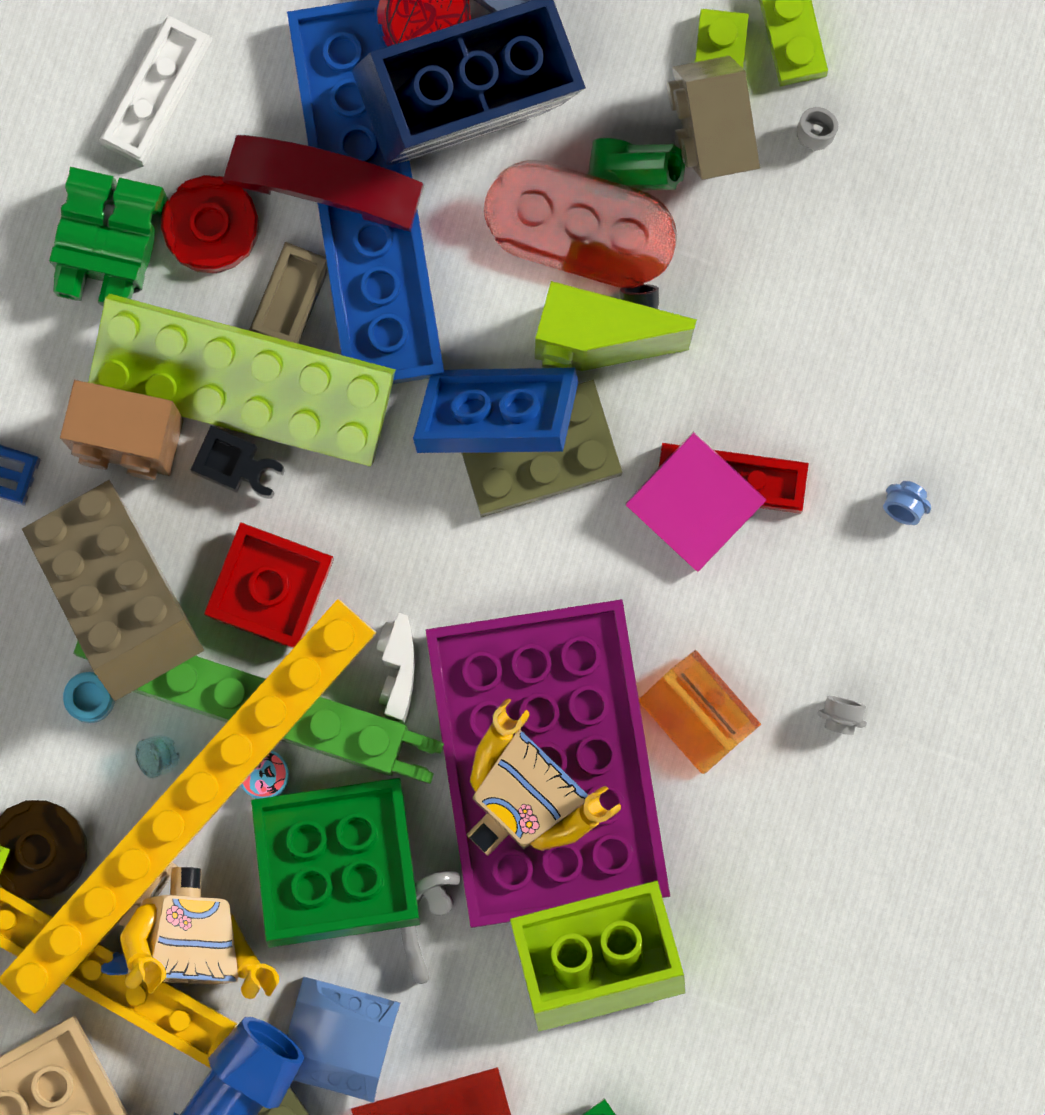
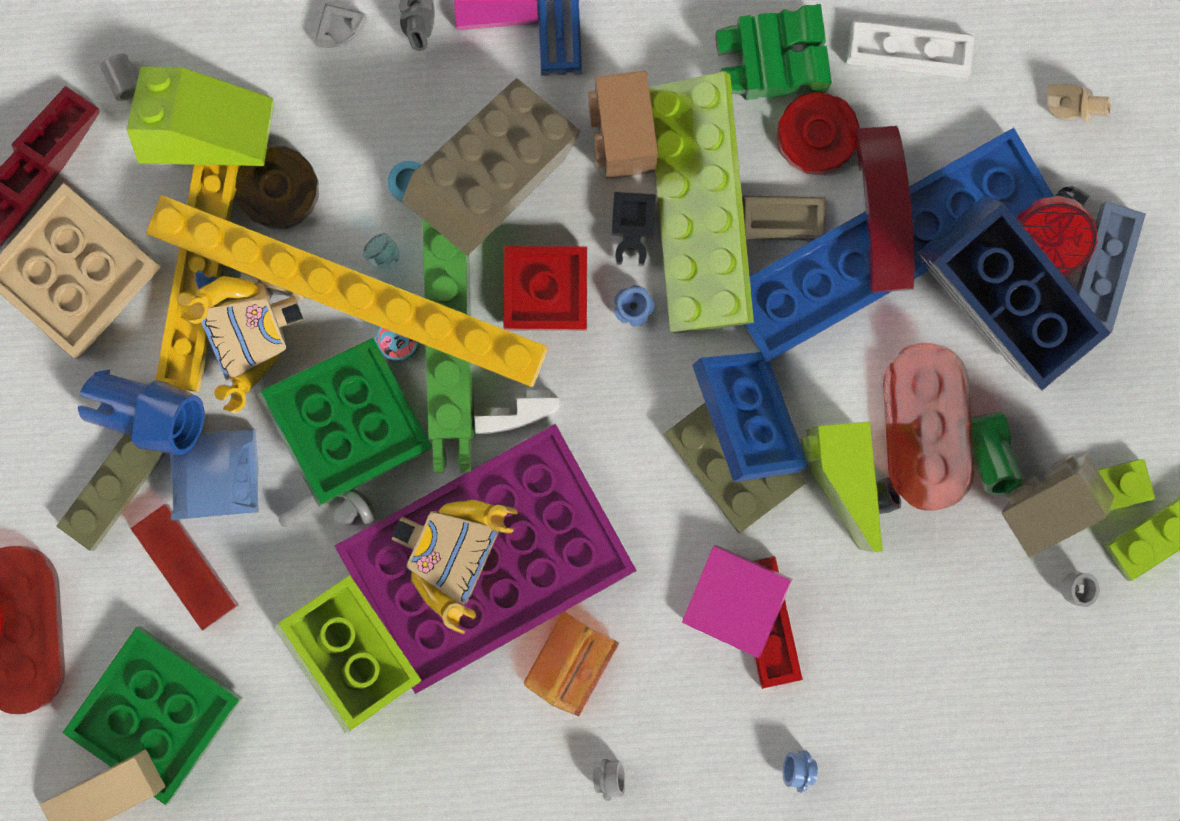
camera: 70 degrees right, 5 degrees up
none -> medium blue plate [614,285,655,326]

